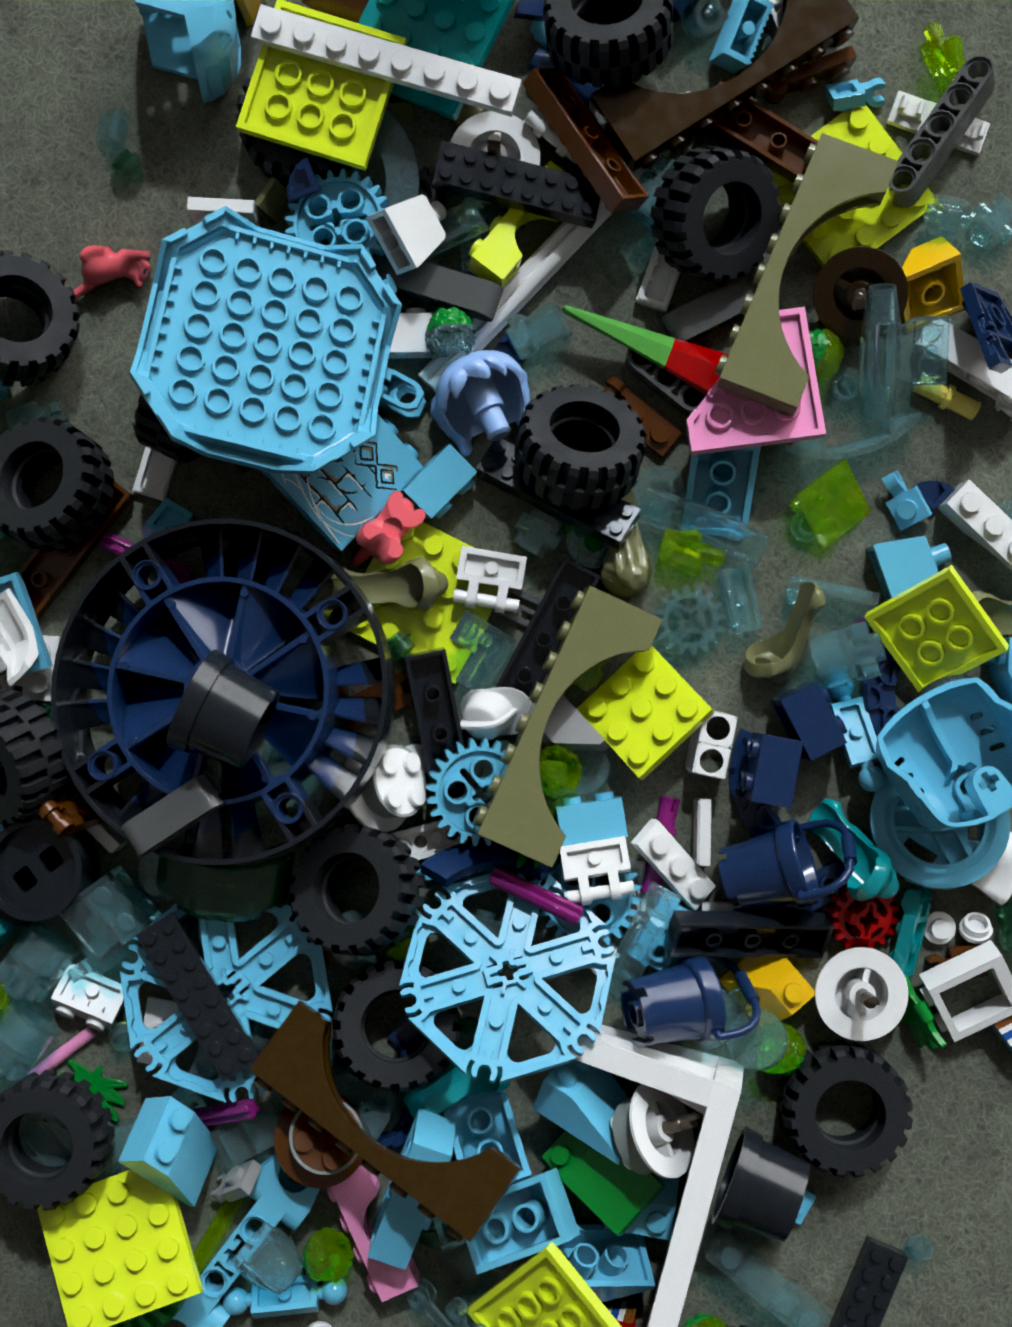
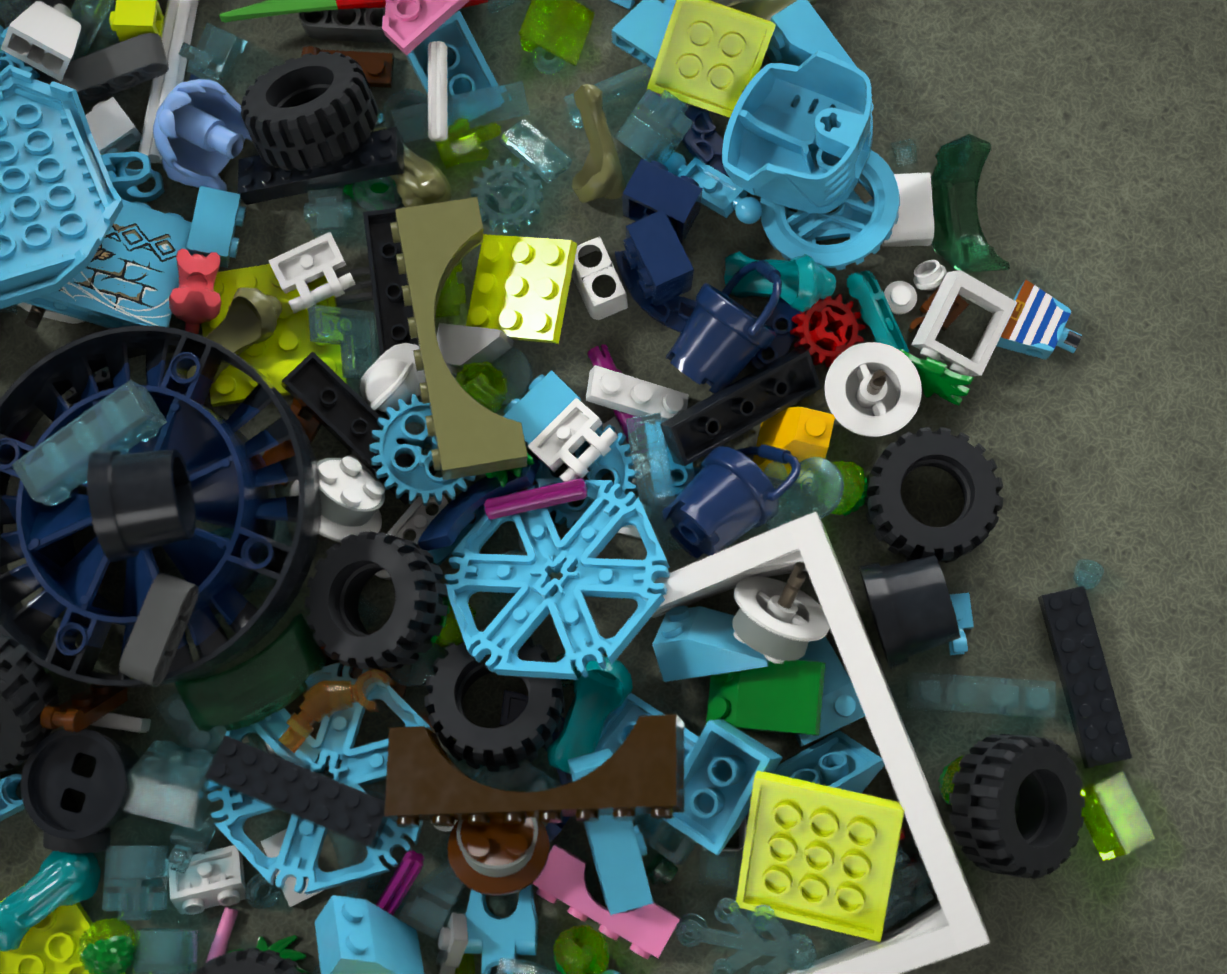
camera: 30 degrees left, 10 degrees down
clear green plate [388,631,415,661] -> none
clear light blue piece [425,307,477,358] -> none
white tile [693,797,712,866] -> none
none -> clear light blue brick [12,380,167,506]
none -> clear orange piece [279,670,393,753]
none -> white axle [428,41,448,141]

